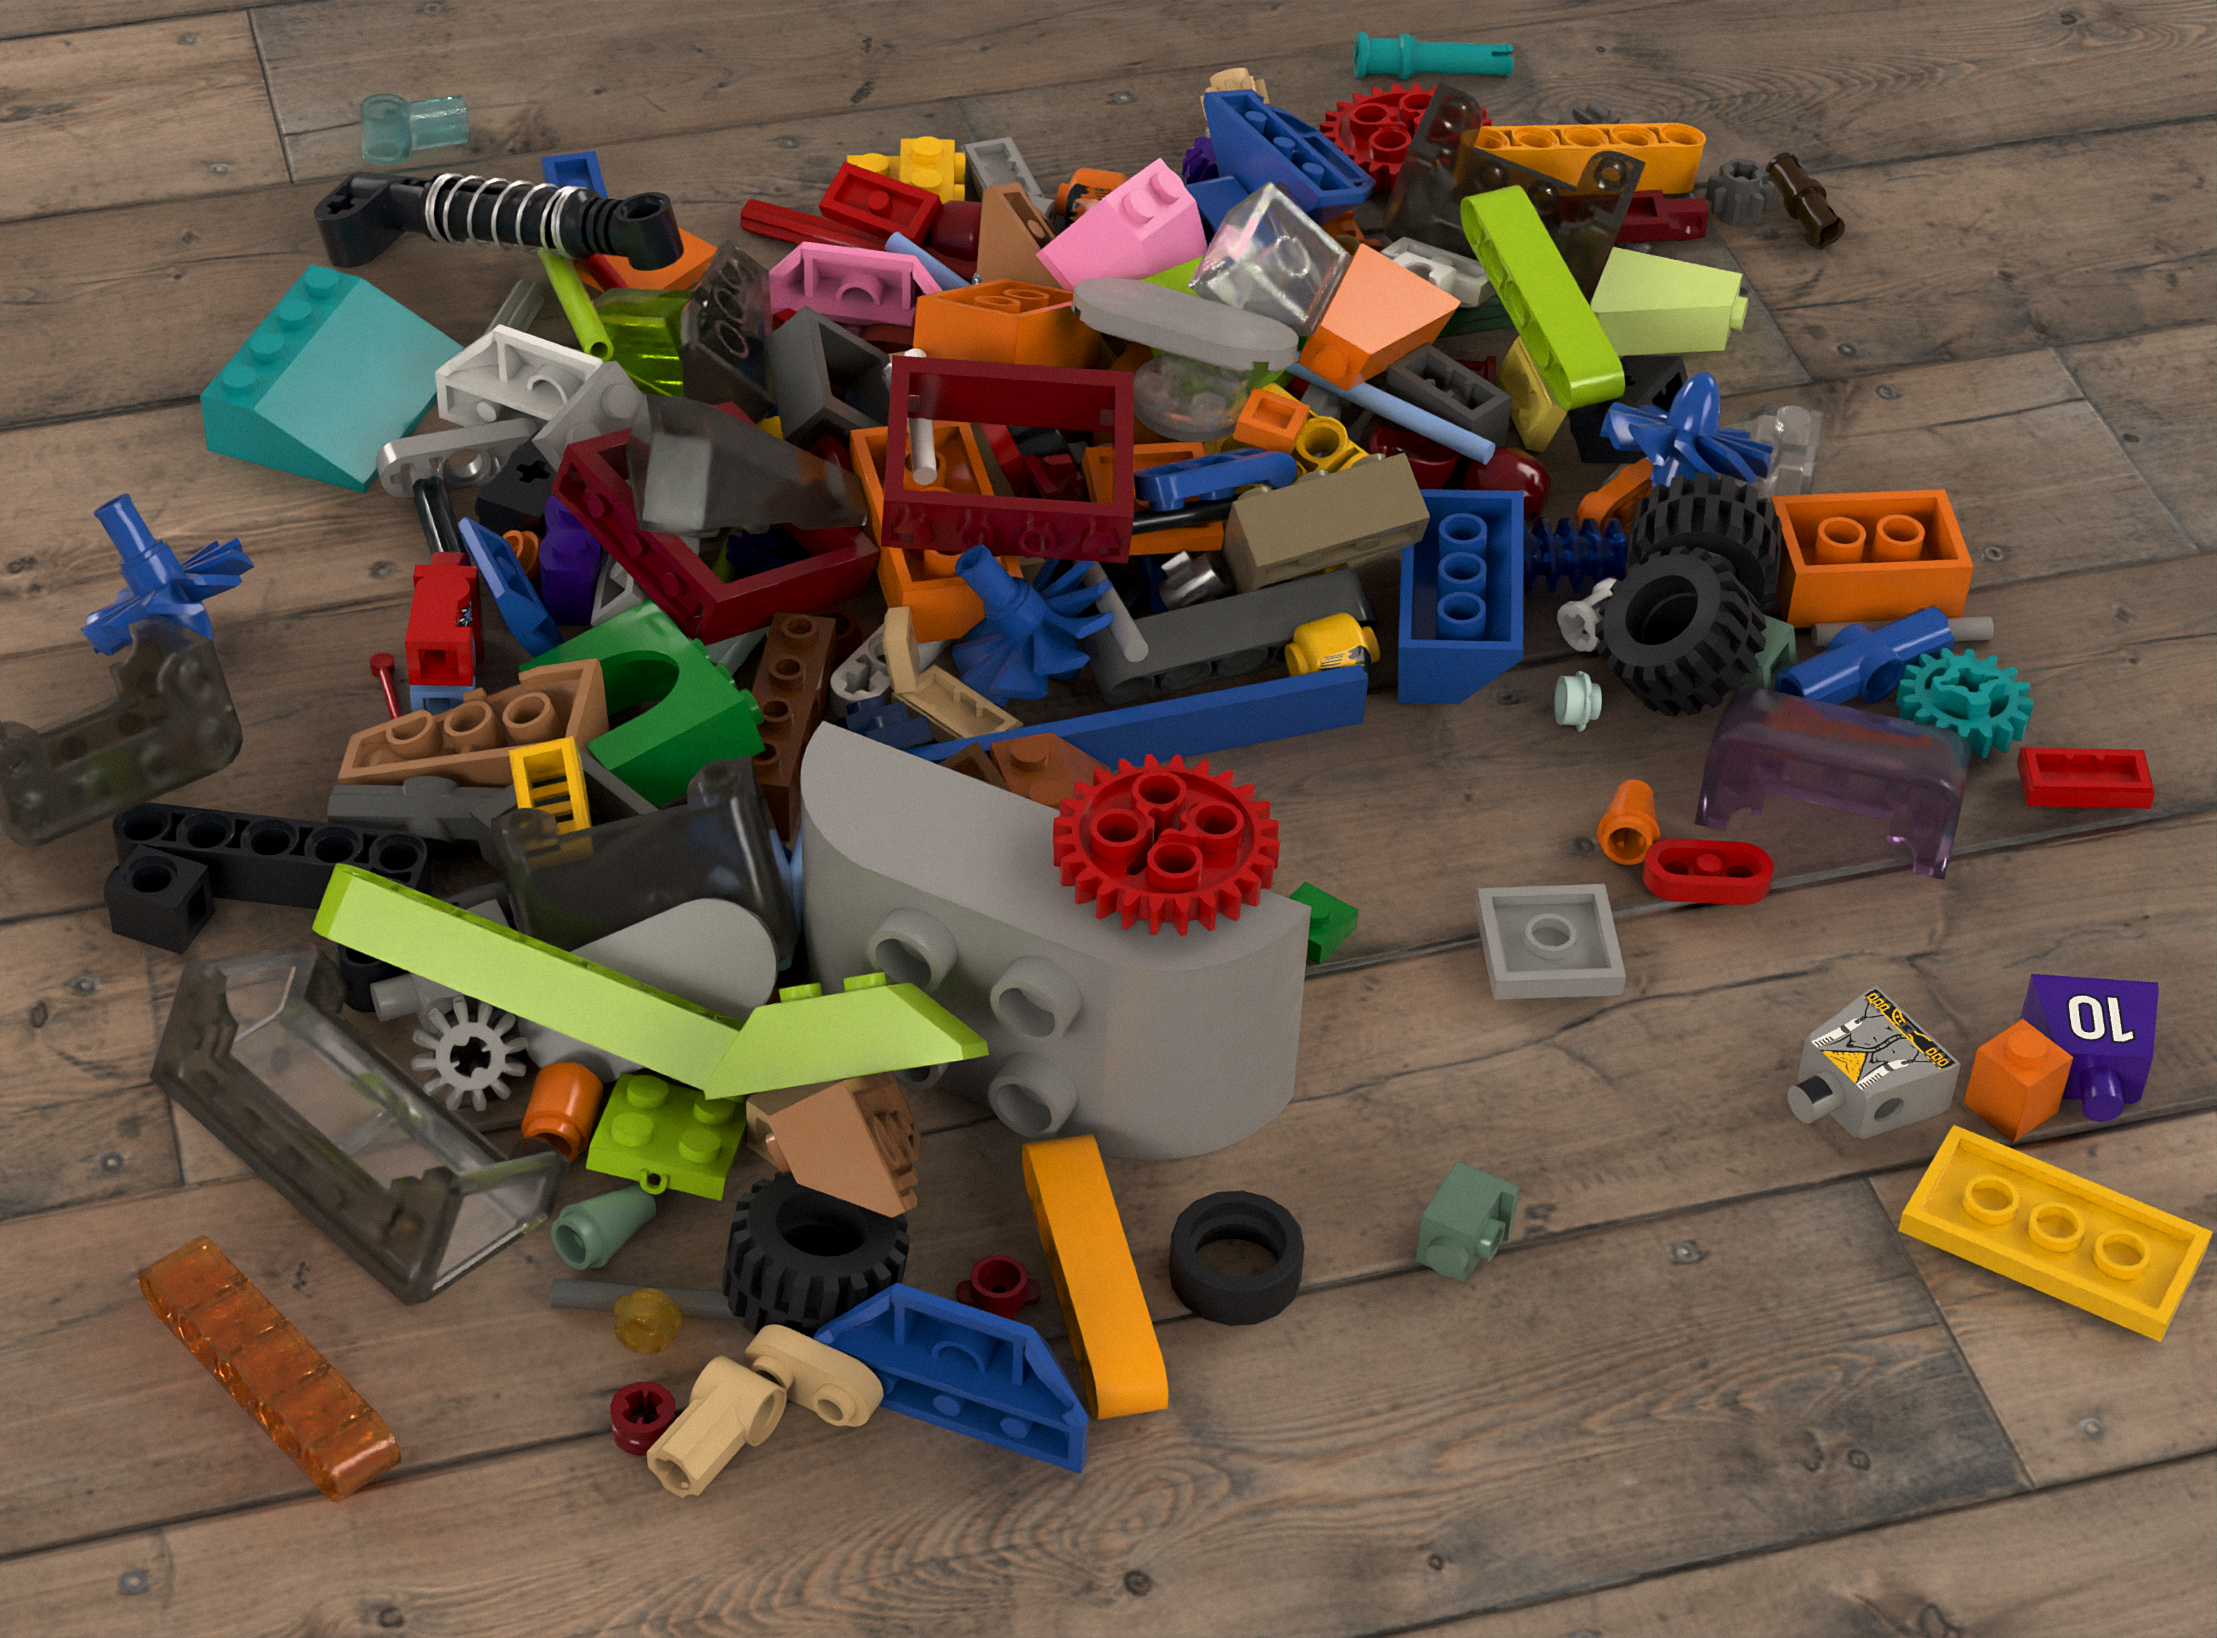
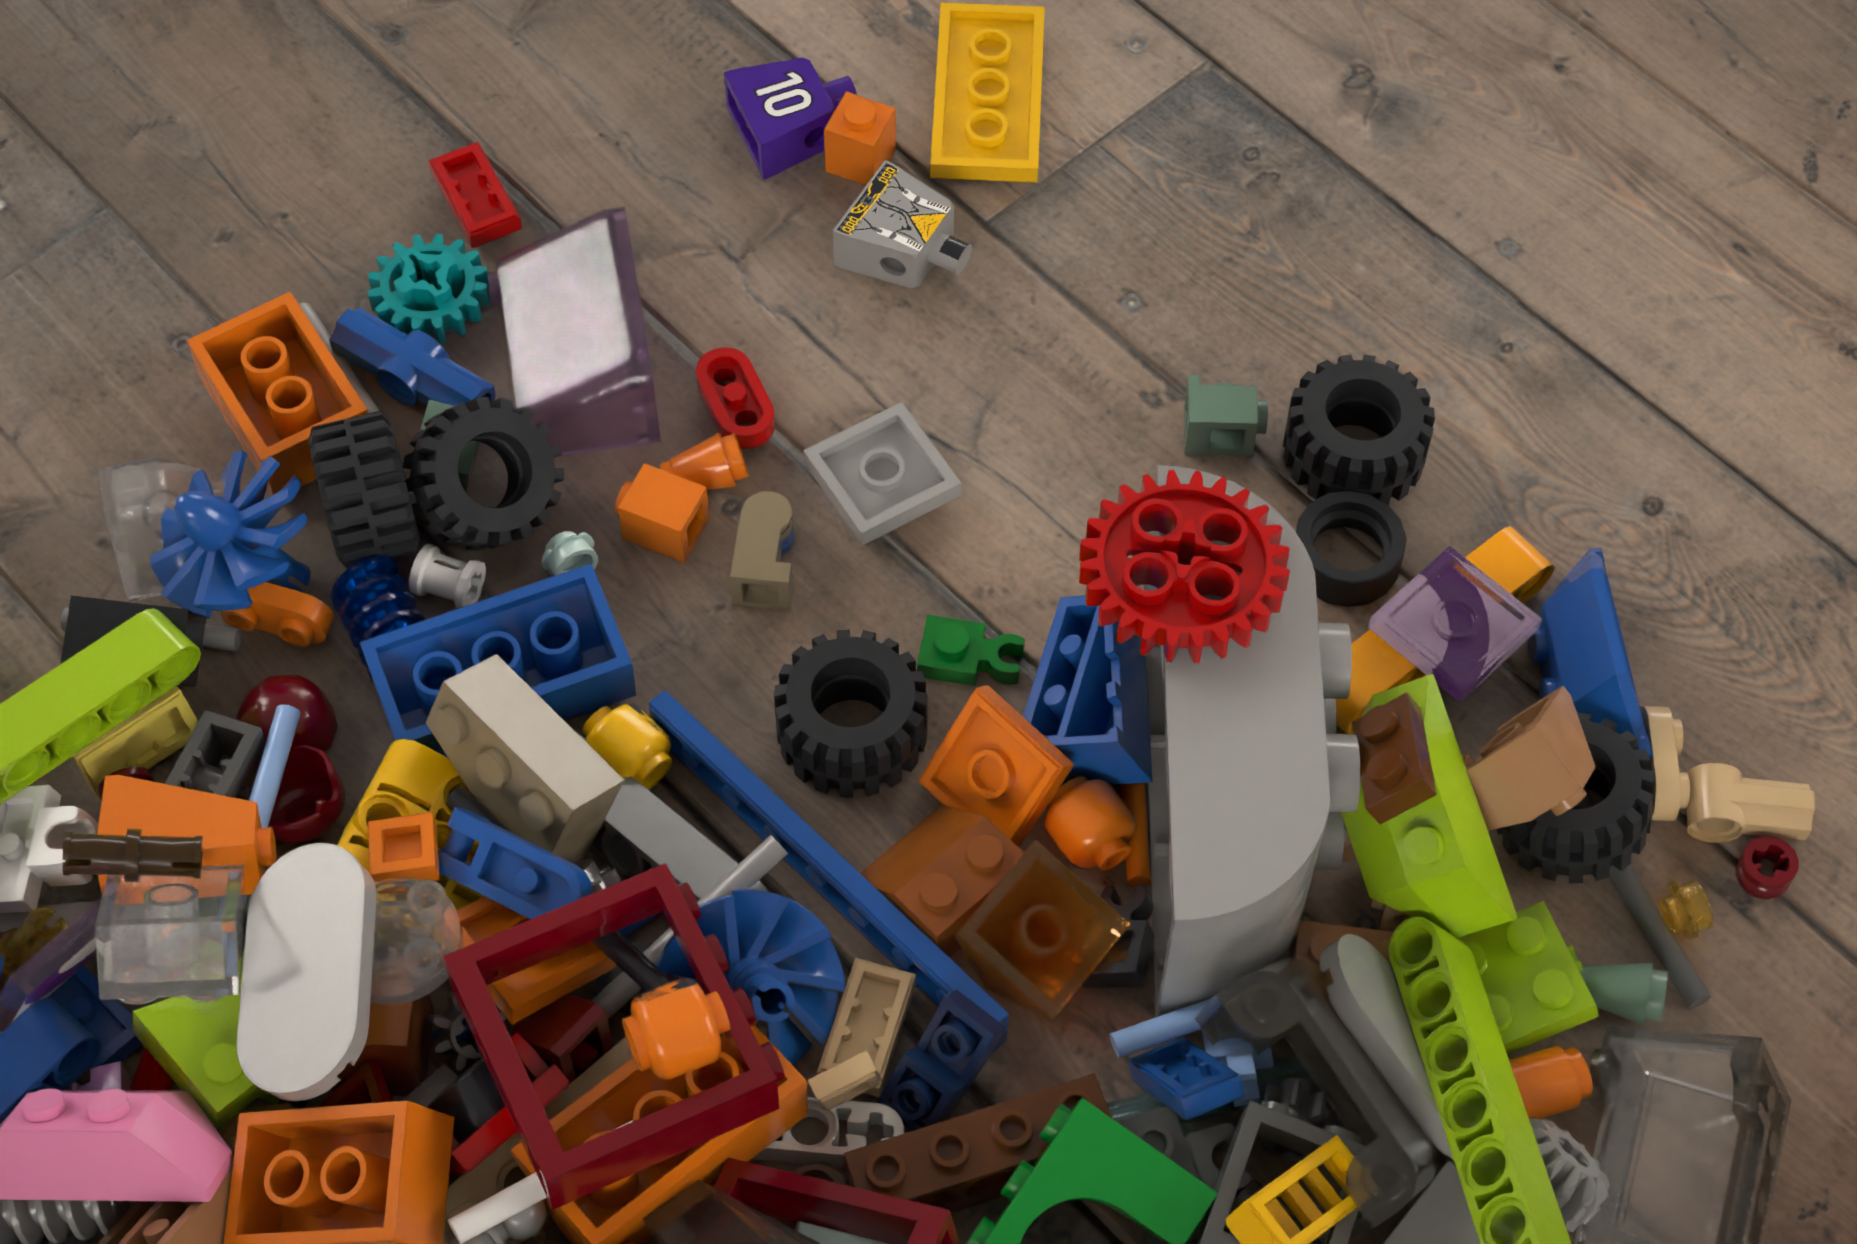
camera: 115 degrees left, 15 degrees up
dark red plate [956,1255,1041,1321] -> none
none -> dark brown pin [62,829,203,882]
none -> orange brick [615,463,710,563]
none -> orange head [622,978,730,1080]
none -> dark tan leg [730,491,794,610]
none -> black tyre [774,629,928,798]
none -> black tyre [1283,354,1435,505]
none -> reddish brown plate [1352,692,1437,825]
none -> clear purple tile [1368,546,1542,702]

